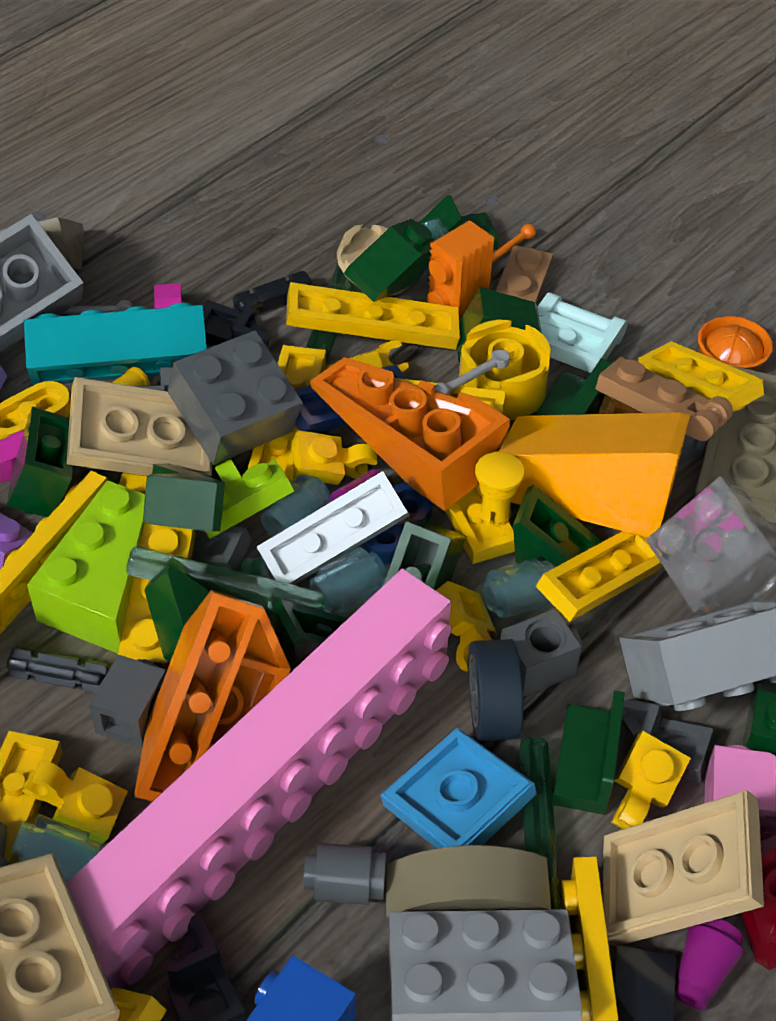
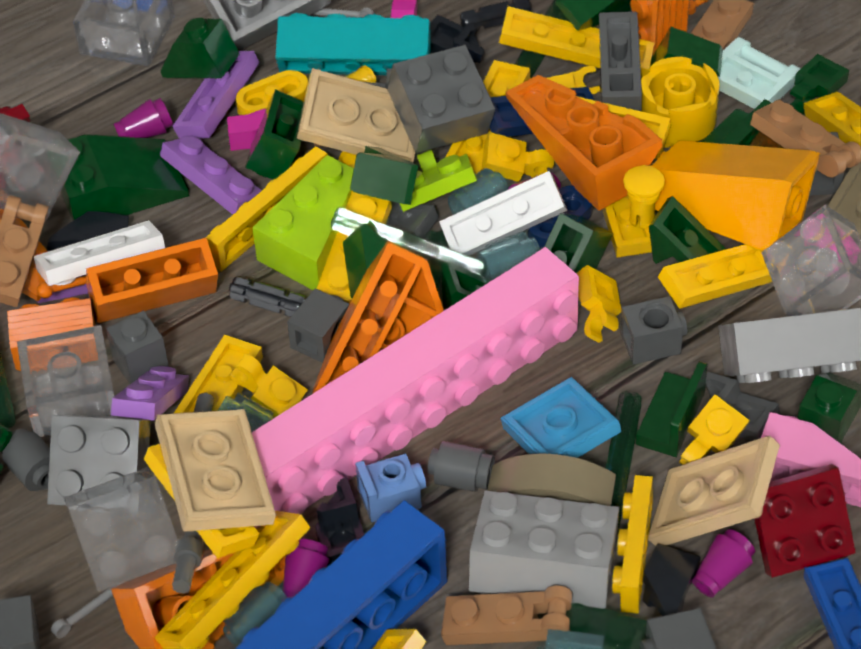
camera: 15 degrees right, 0 degrees up
light grey hinge [435,350,510,395] -> none
black wheel [468,639,523,741] -> none
clear light blue brick [482,559,554,618] -> none
none -> medium blue brick [355,454,426,523]
none -> dark grey slope [599,12,642,111]
none -> dark green plate [790,54,849,115]

